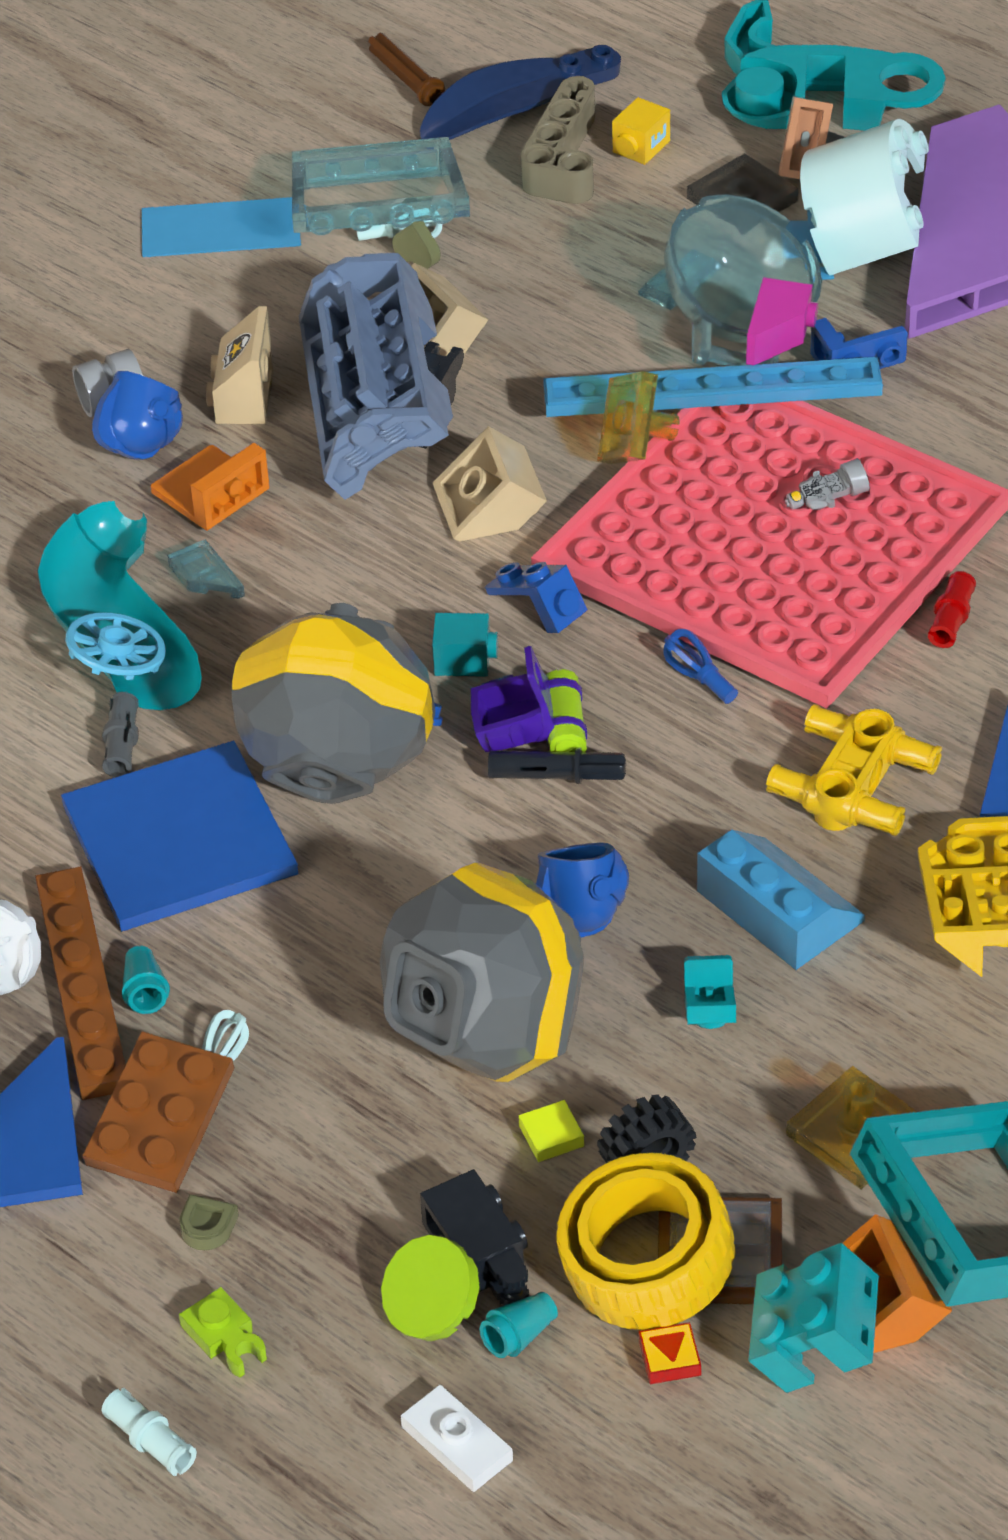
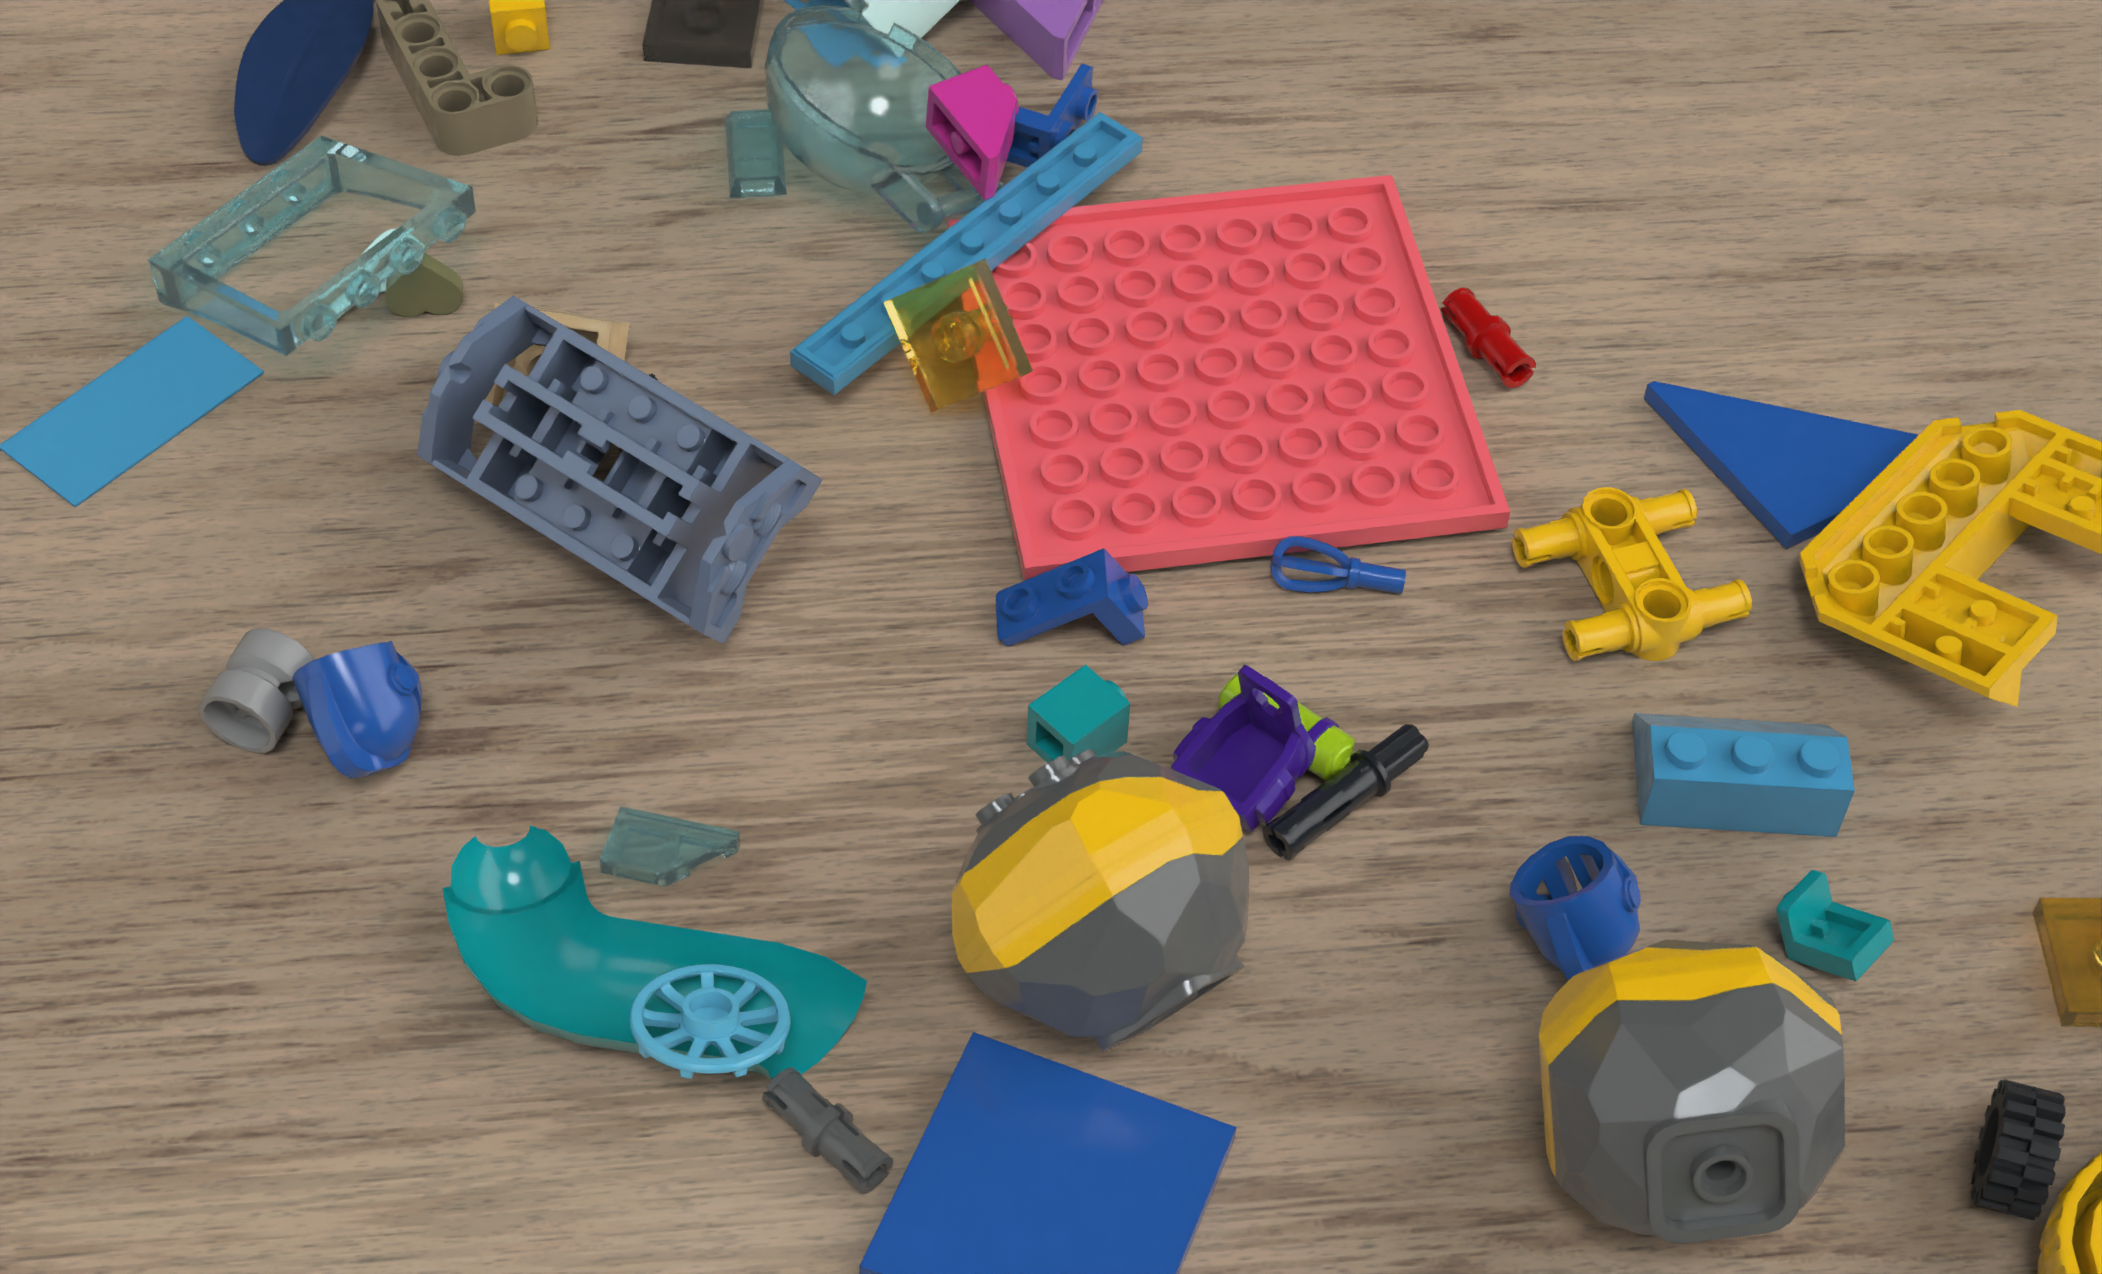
camera: 50 degrees left, 5 degrees up
orange bracket [151,443,270,531] -> none
tan slope [206,306,273,424] -> none
reddish brown axle [368,33,445,106] -> none
tan slope [433,426,547,542] -> none
neon yellow tile [519,1100,584,1162] -> none
light grey piece [785,458,870,510] -> none

